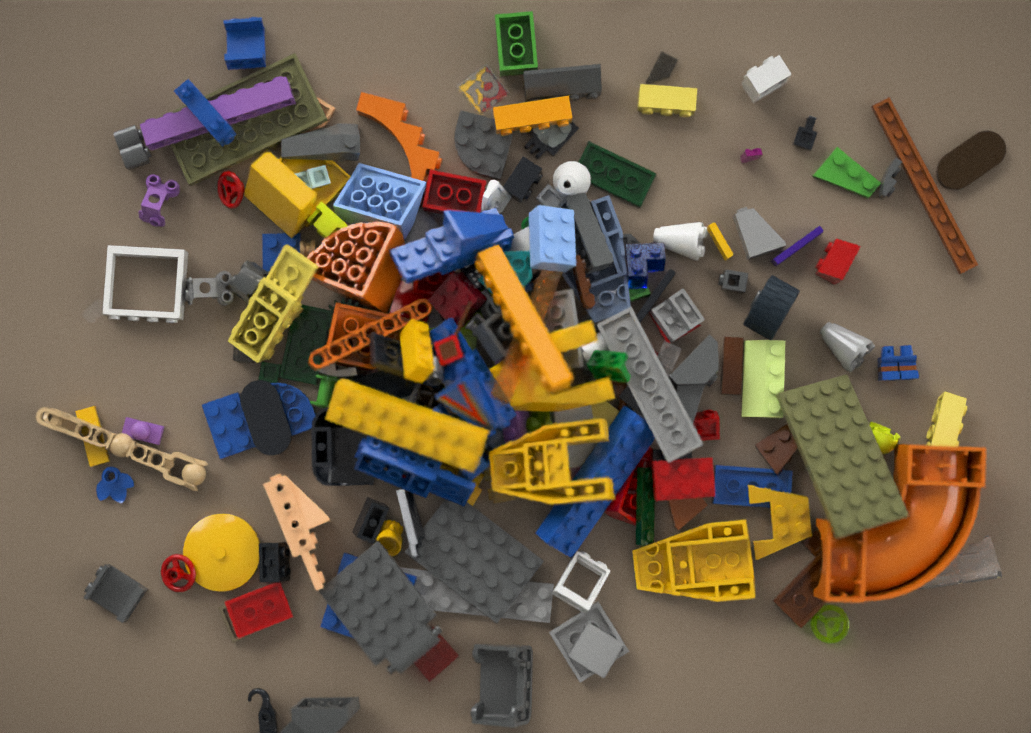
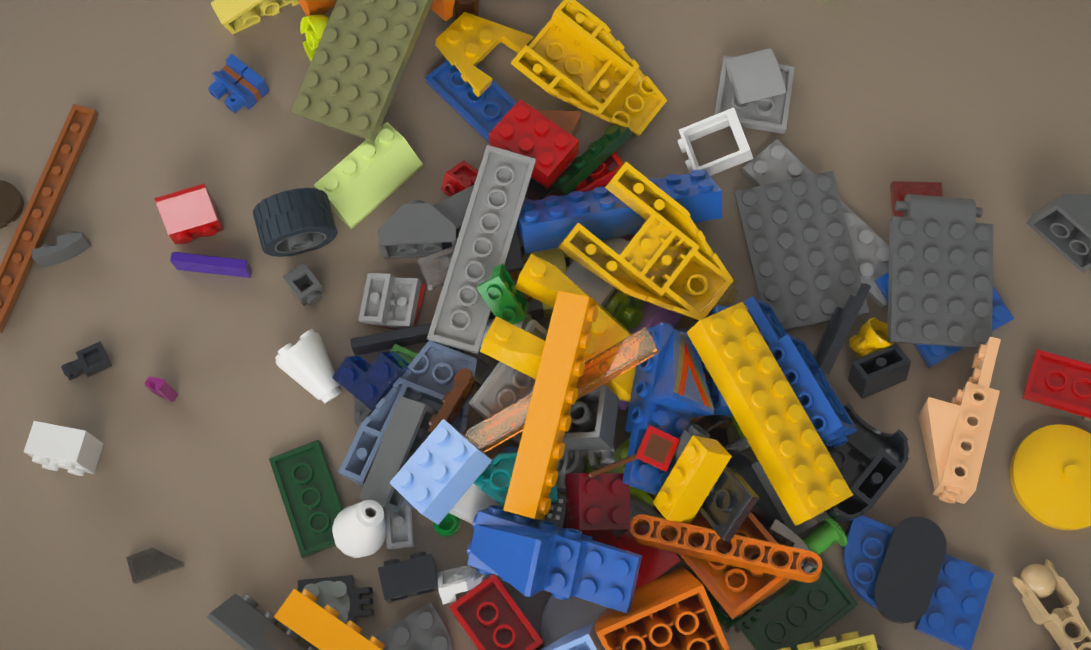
camera: 135 degrees left, 15 degrees down
dark green tile [258,362,281,383] -> none
black bracket [259,542,291,582] -> none
dark grey windscreen [471,644,533,728] -> none
light yellow brick [637,84,697,117] -> none
yellow tile [708,222,733,261] -> none
reddish brown tile [721,337,744,395] -> none
light grey slope [733,207,786,260] -> none
reddish brown wing [755,423,798,477] -> none
bright green wing [812,147,881,199] -> none
light grey cone [819,321,875,373] -> none

